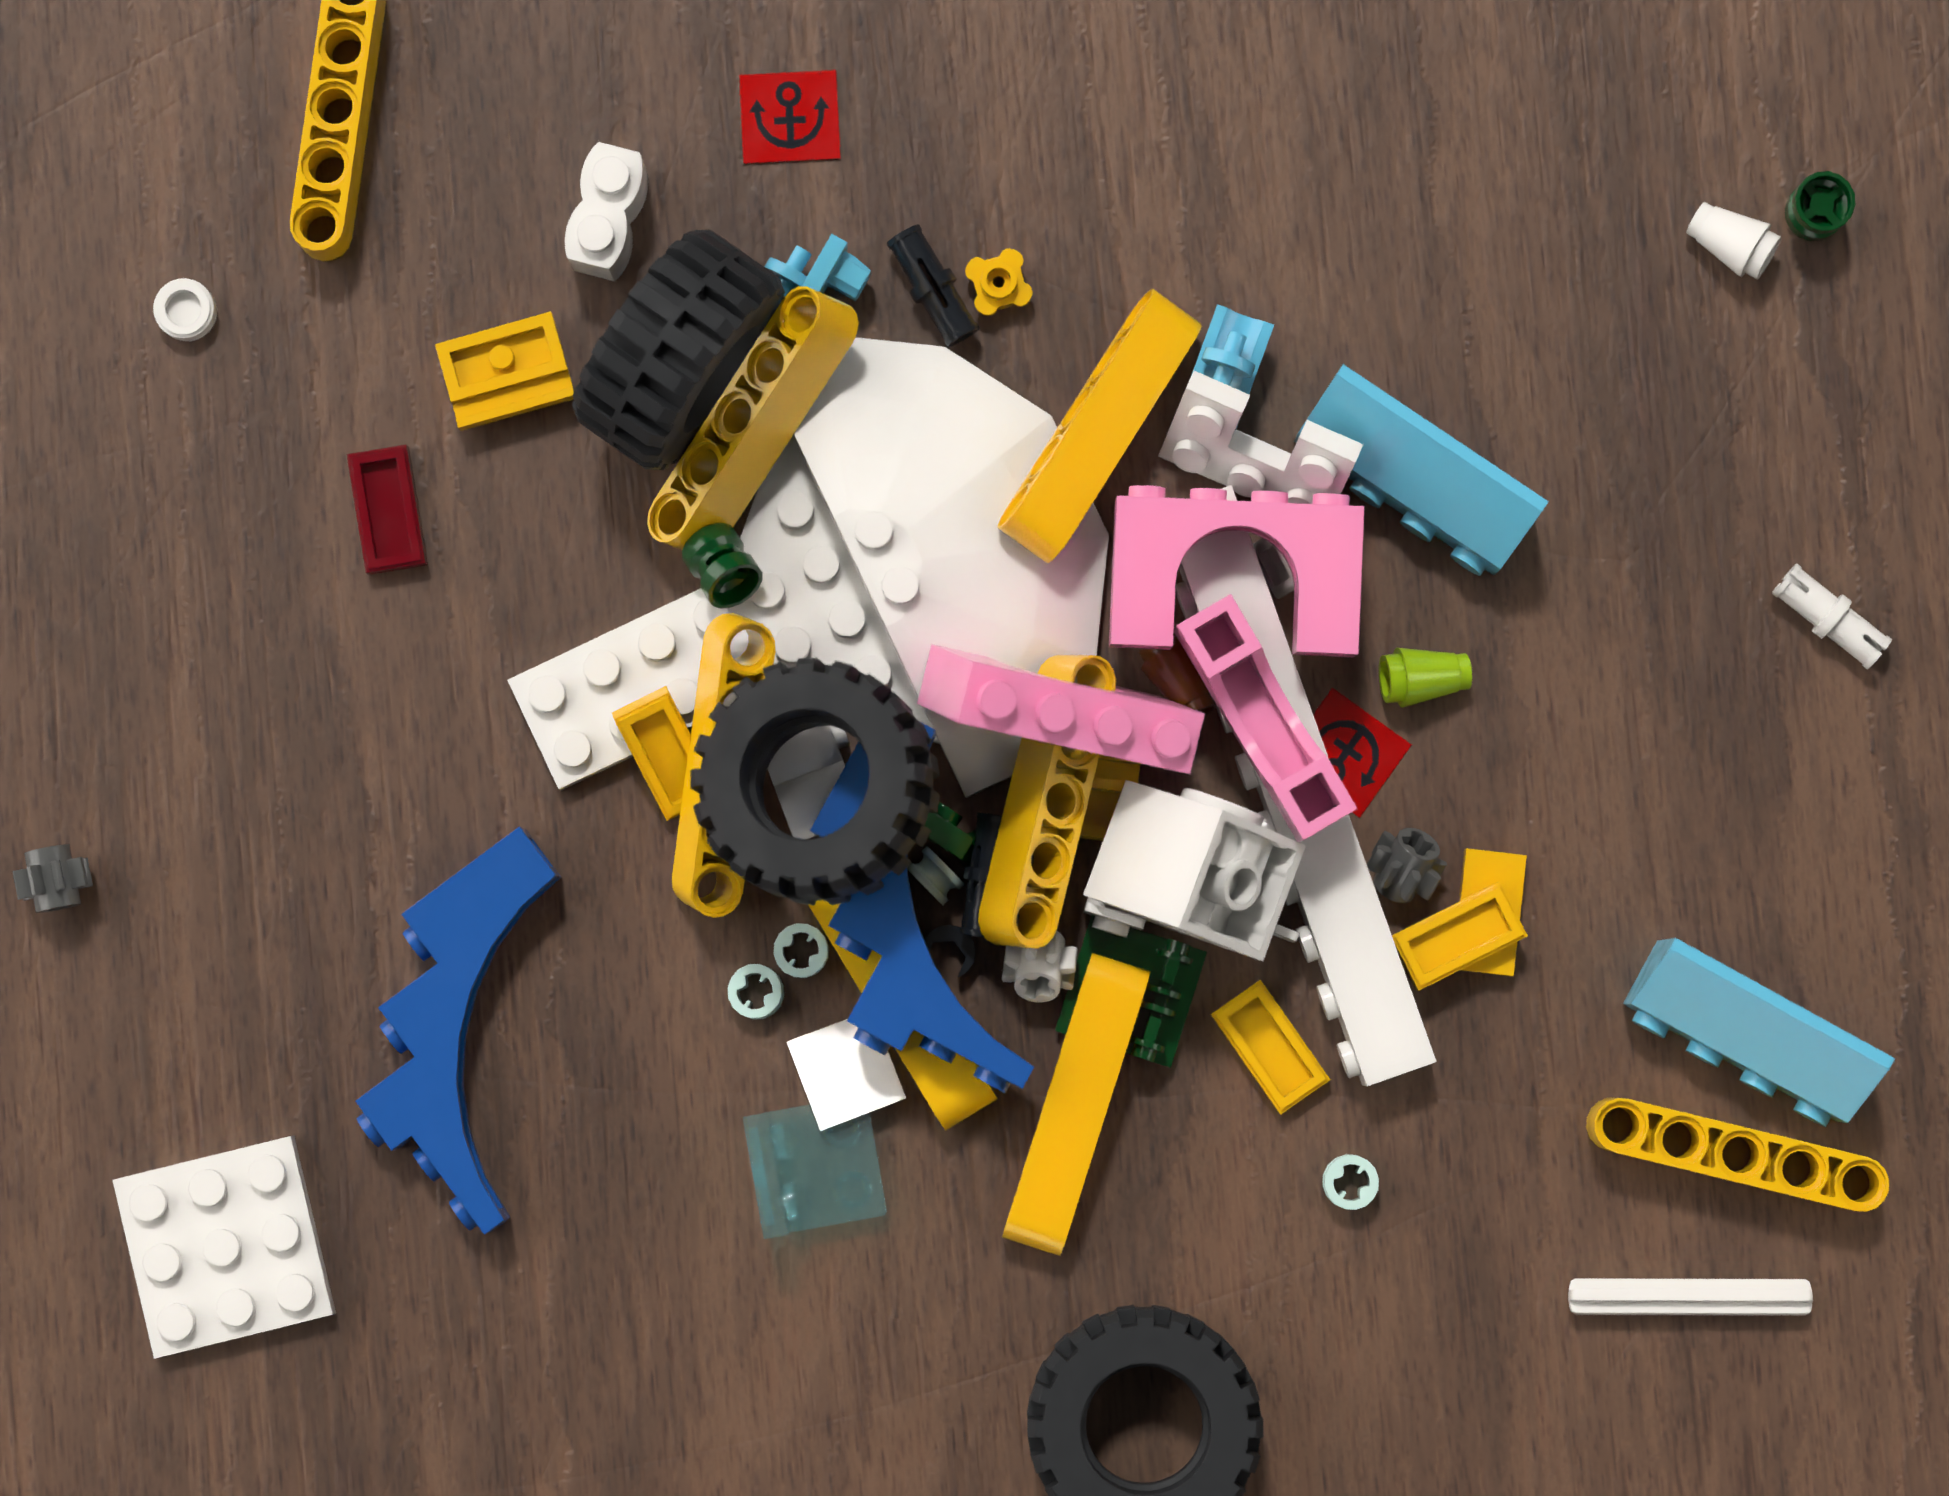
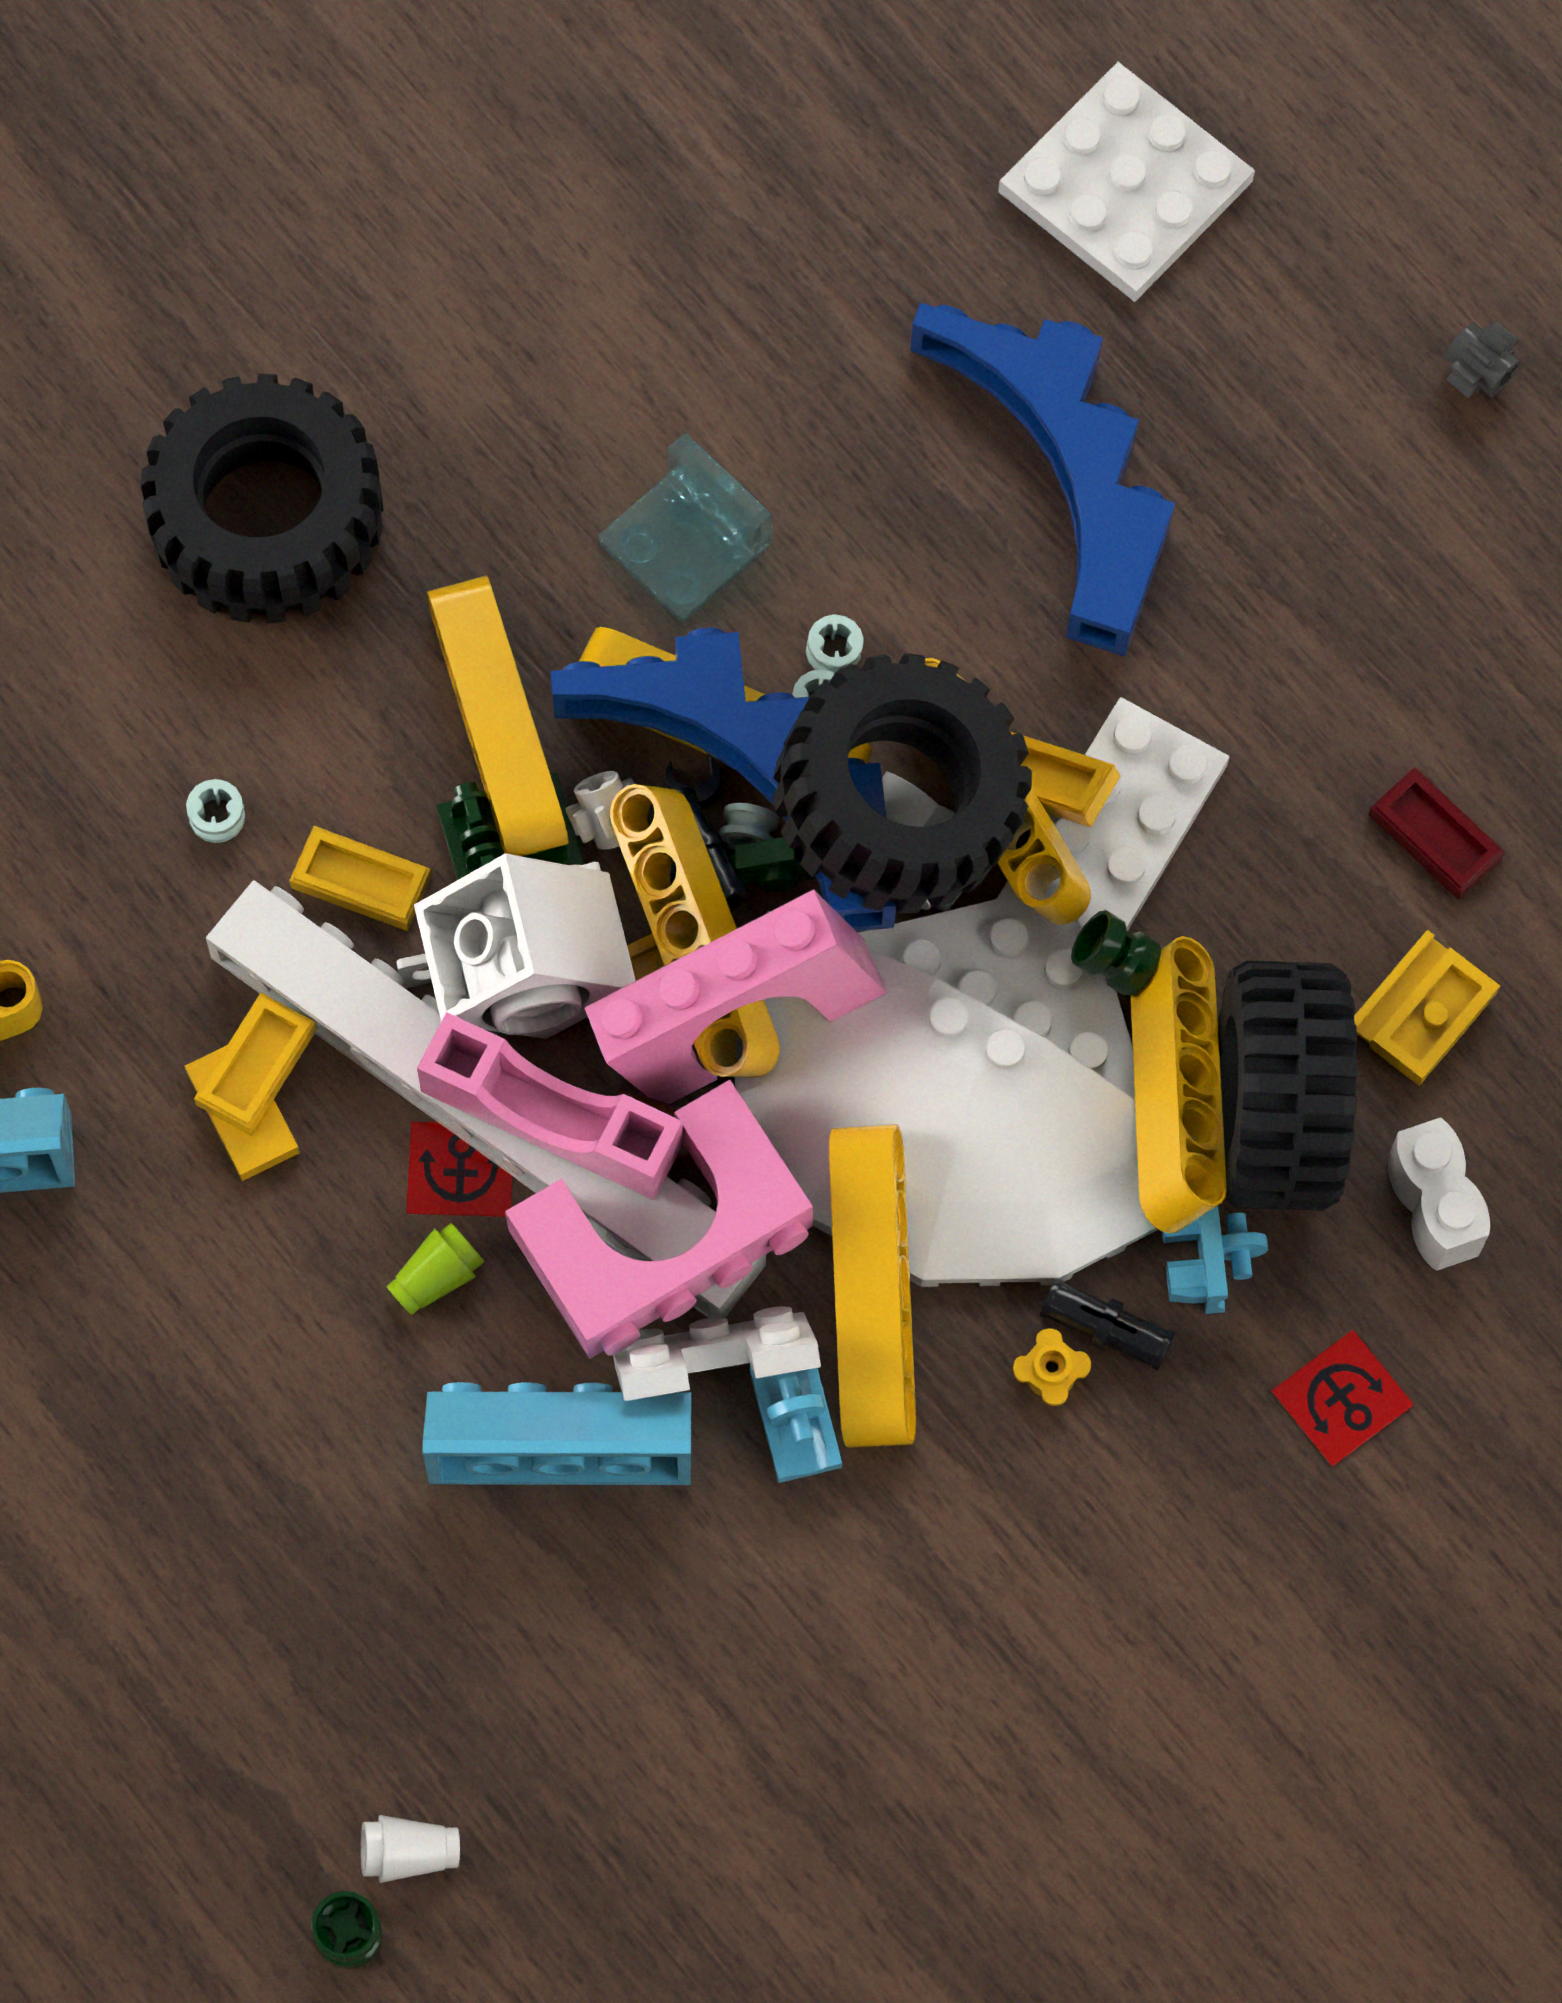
camera: 140 degrees right, 15 degrees down
white sticker [787,1019,906,1131] -> none
dark grey gear [1367,828,1447,903] -> none
white pin [1772,564,1892,669] -> none

